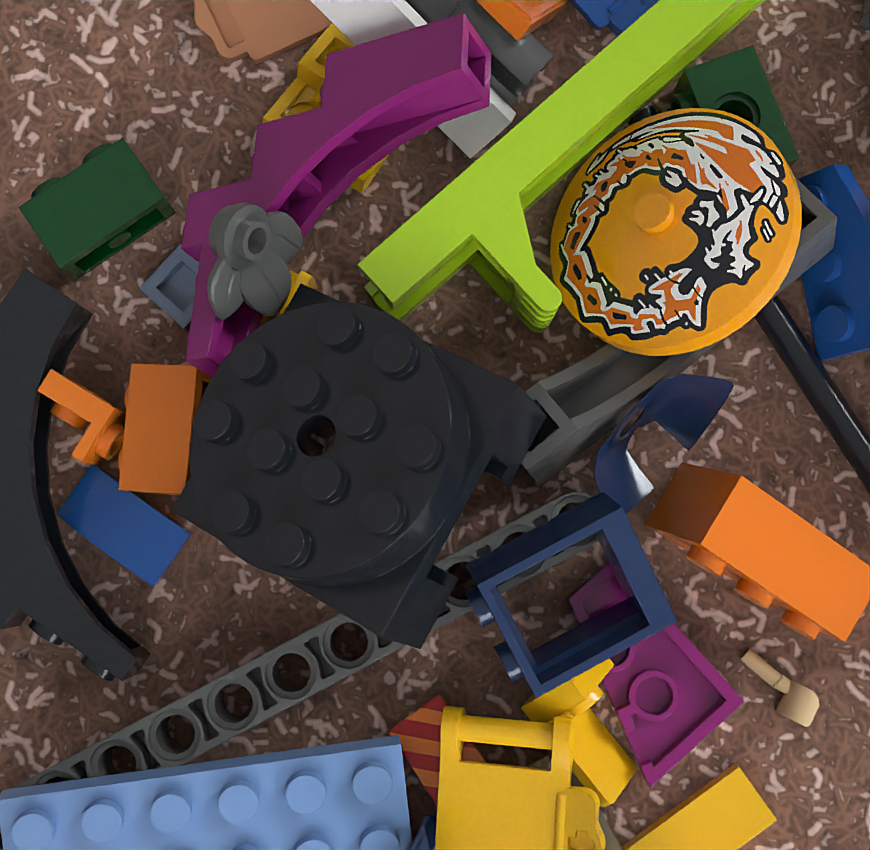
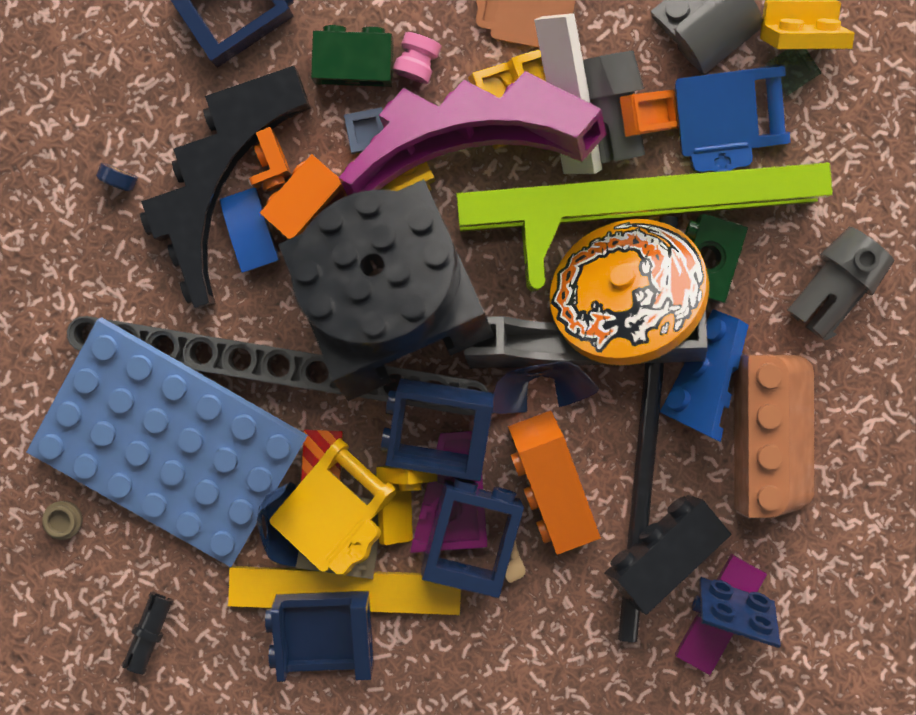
camera: 40 degrees right, 5 degrees up
dark grey plate [207,202,303,320] -> none
none -> bright pink wheel [392,32,441,84]
none -> dark blue window [421,478,524,598]

